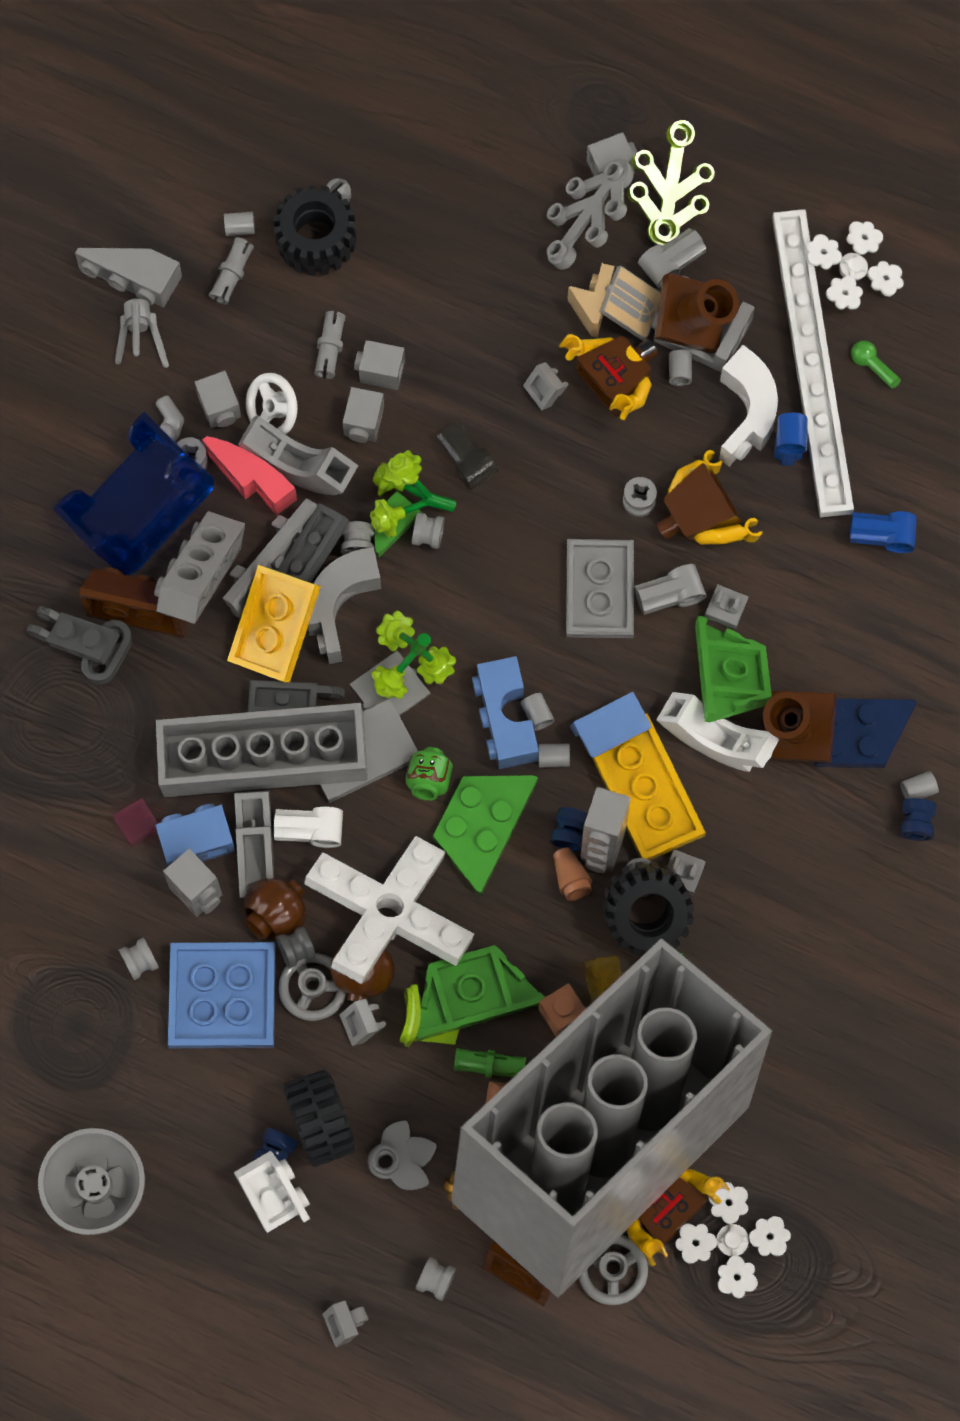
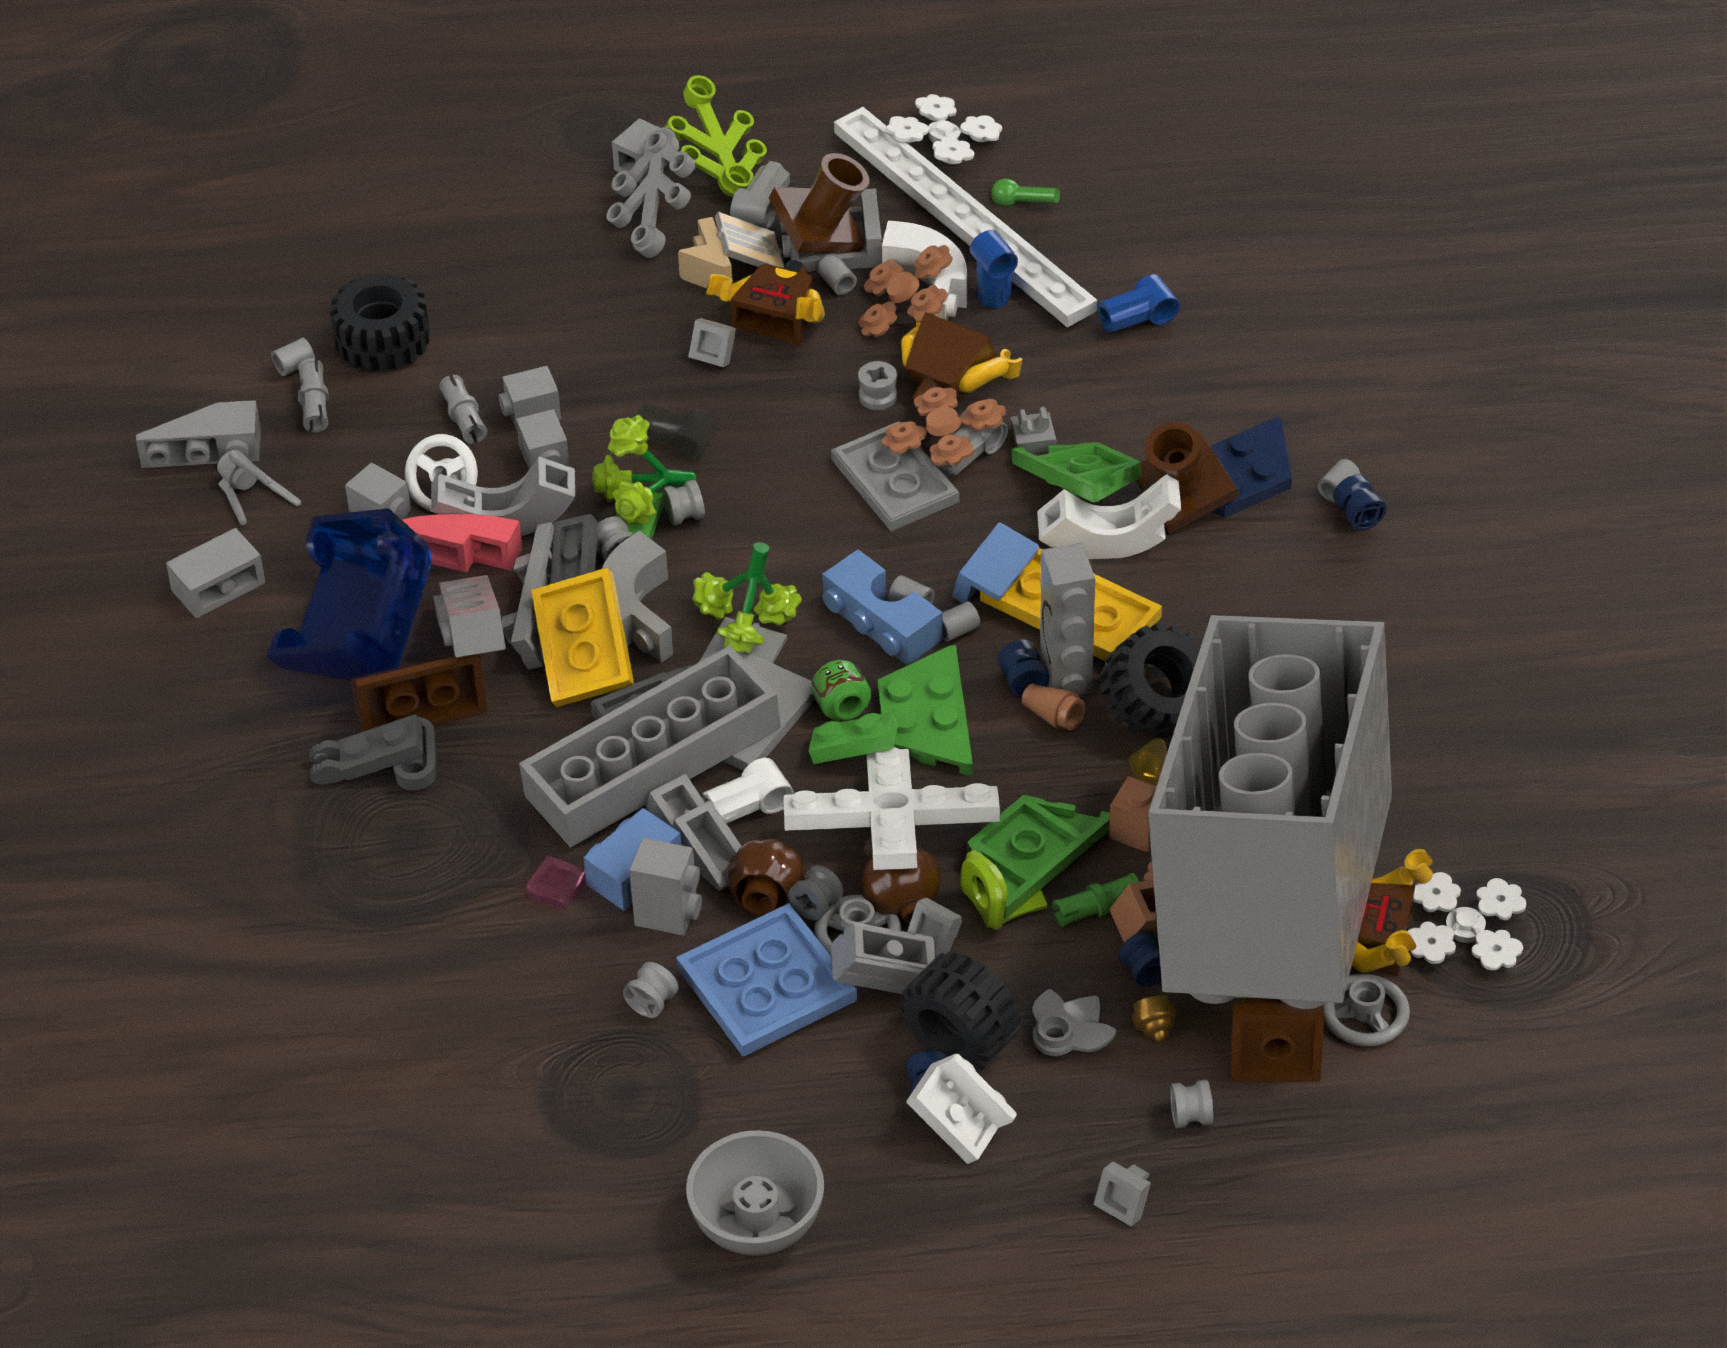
camera: 30 degrees left, 25 degrees down
none -> light grey brick [166,528,265,618]
none -> bright green plate [809,712,898,764]
none -> light grey brick [831,922,935,994]
none -> nougat plant [859,245,953,337]
none -> nougat plant [882,387,1006,466]

